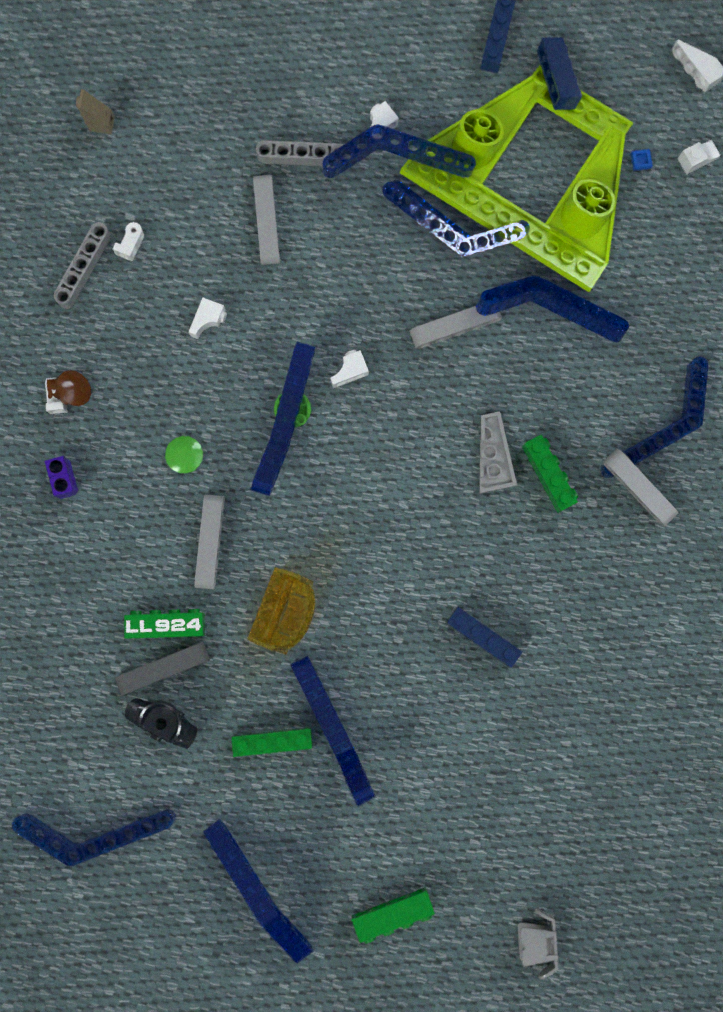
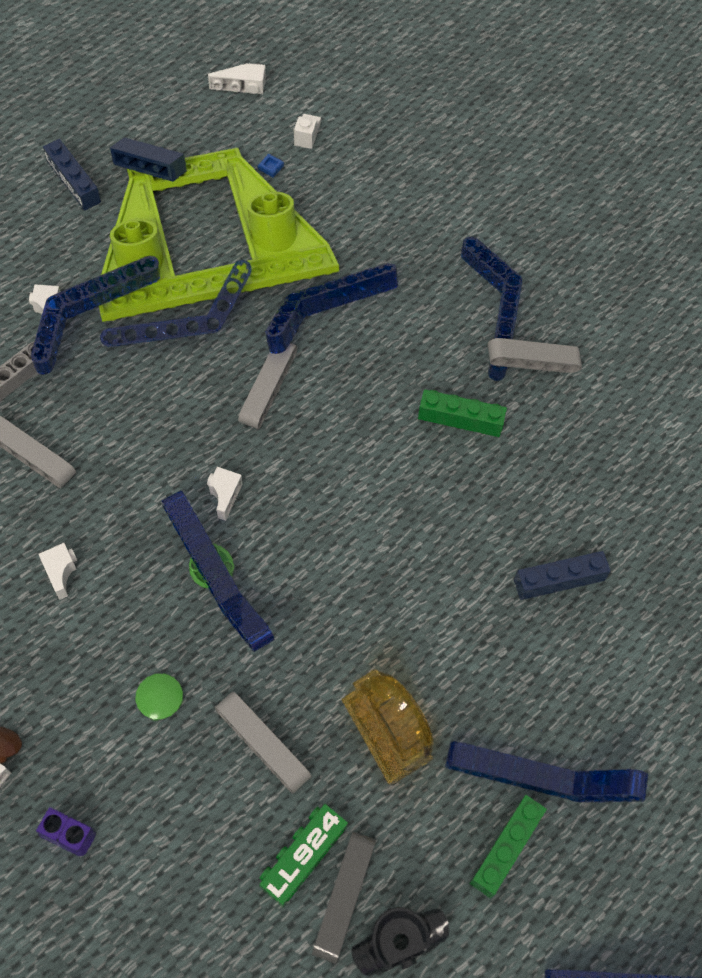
camera: 50 degrees left, 20 degrees down
light grey wing [479,411,517,494] -> none

